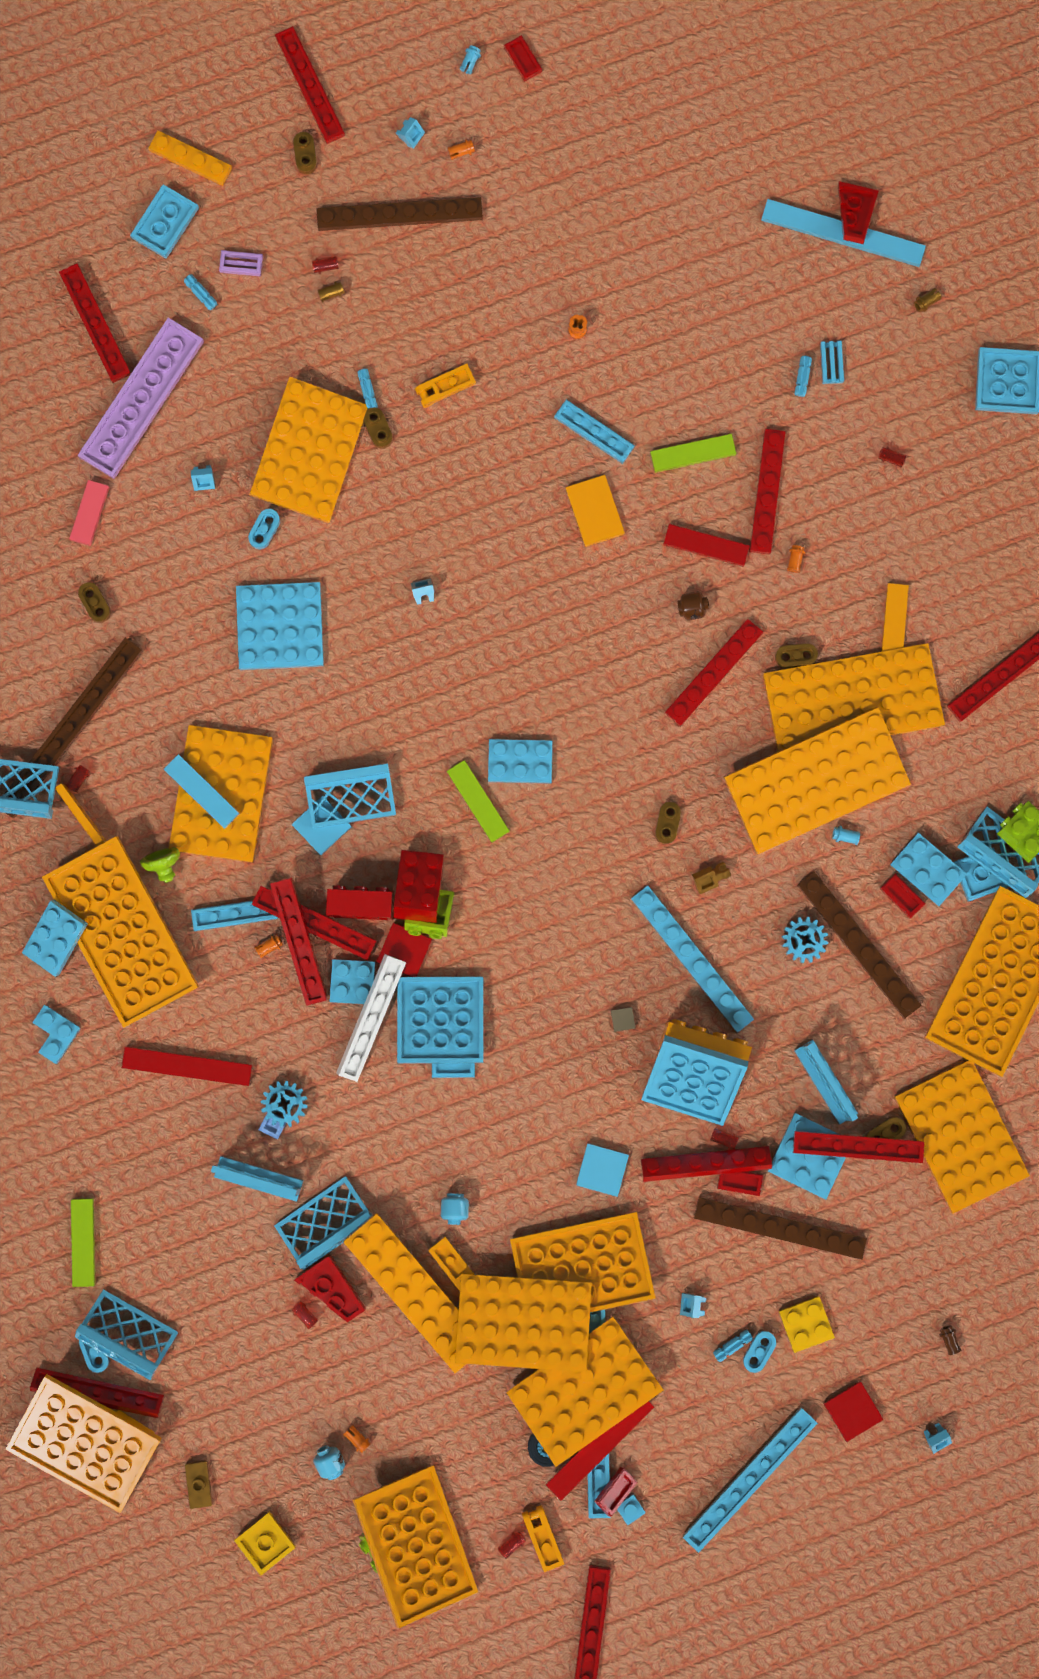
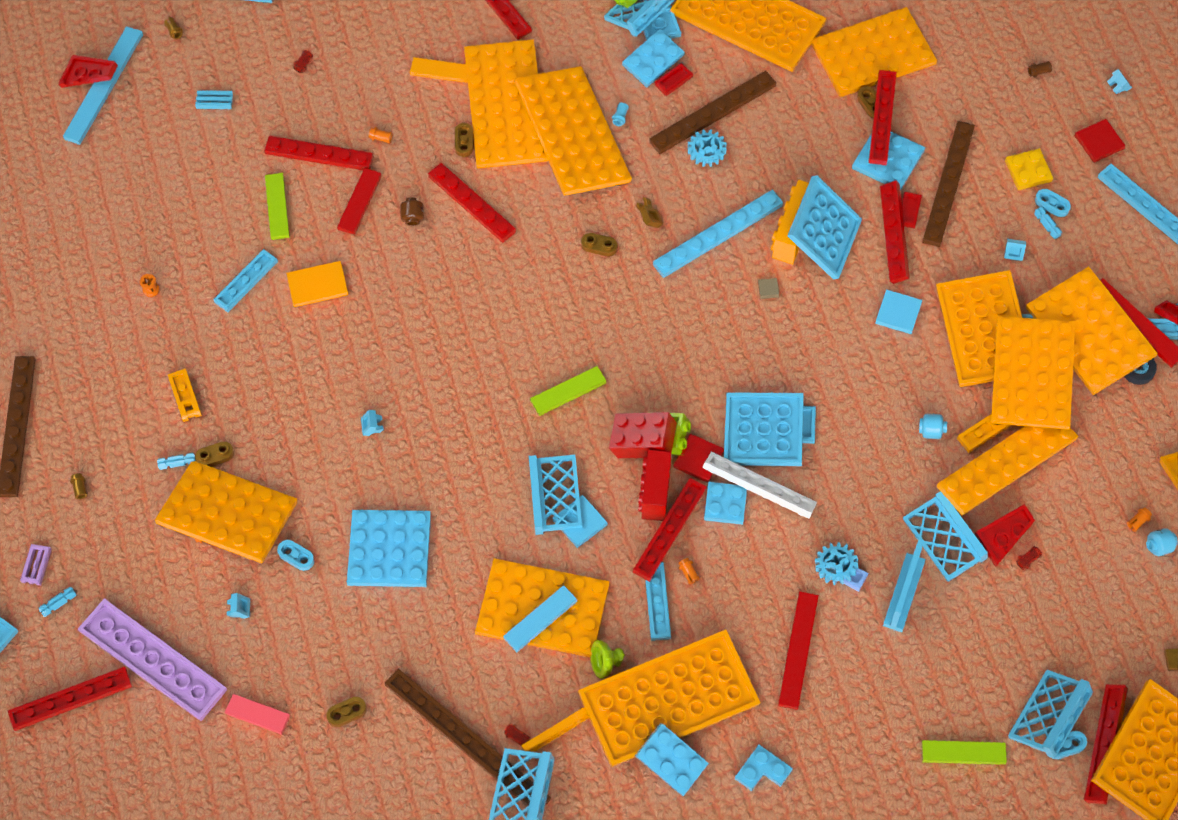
camera: 80 degrees left, 20 degrees down
red plate [270,877,328,1006] -> none
clear red pin [312,256,339,274] -> none
medium azure plate [488,739,552,784] -> none
clear red pin [710,1128,739,1150] -> none
medium azure axle [794,356,812,397] -> none
medium azure fence [794,1040,858,1124] -> none

